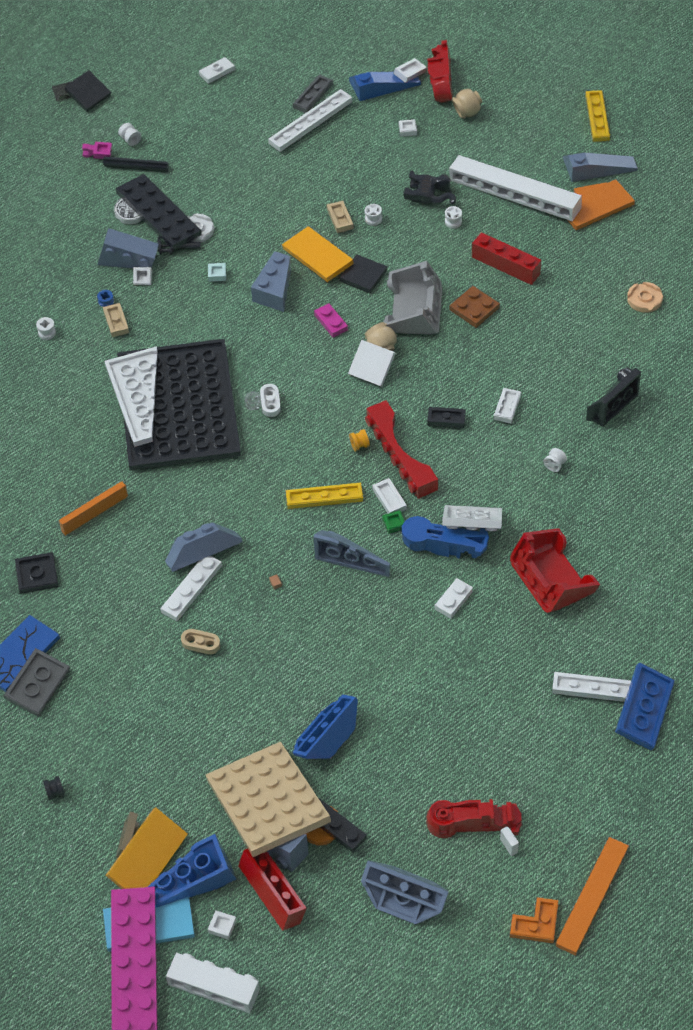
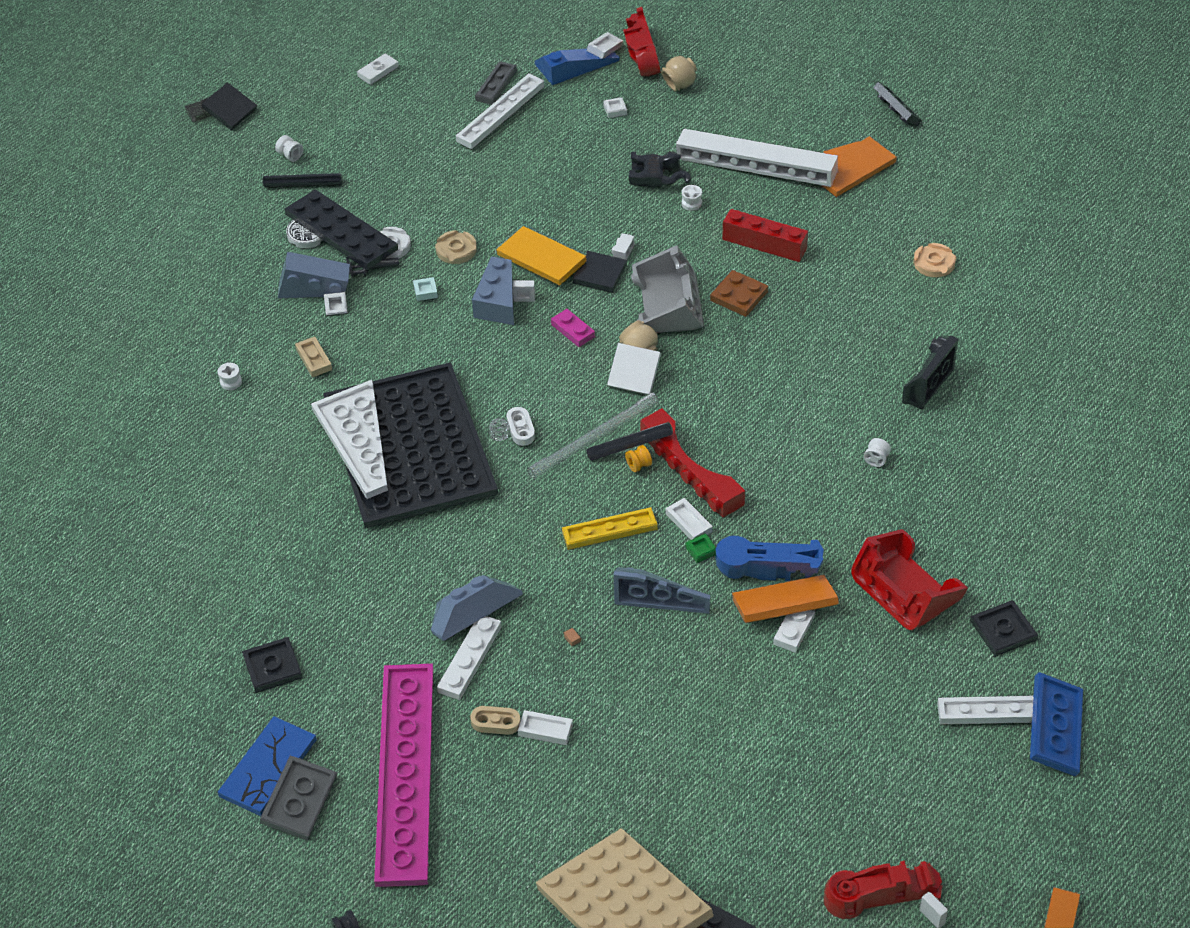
camera: 10 degrees left, 5 degrees down
orange tile [59,482,128,536] -> none
dark pink plate [82,142,112,159] -> none
blue bush [97,290,114,307] -> none
blue wedge [293,694,358,759] -> none
tan plate [327,201,353,233] -> none
white wheel [365,204,382,226] -> none
black plate [427,407,466,428] -> none
white plate [442,505,502,531] -> none
white plate [494,388,521,424] -> none
sand blue wedge [563,153,638,182] -> none
yellow tile [585,90,610,142] -> none
none -> dark pink plate [374,664,434,887]
none -> tan tile [435,231,477,264]
none -> white plate [513,281,535,302]
none -> white tile [518,710,573,745]
none -> clear piece [527,393,659,479]
none -> black axle [586,422,673,461]
none -> white piece [612,233,634,260]
none -> orange tile [732,575,838,623]
none -> plate [873,82,922,126]
none -> black tile [970,600,1038,657]

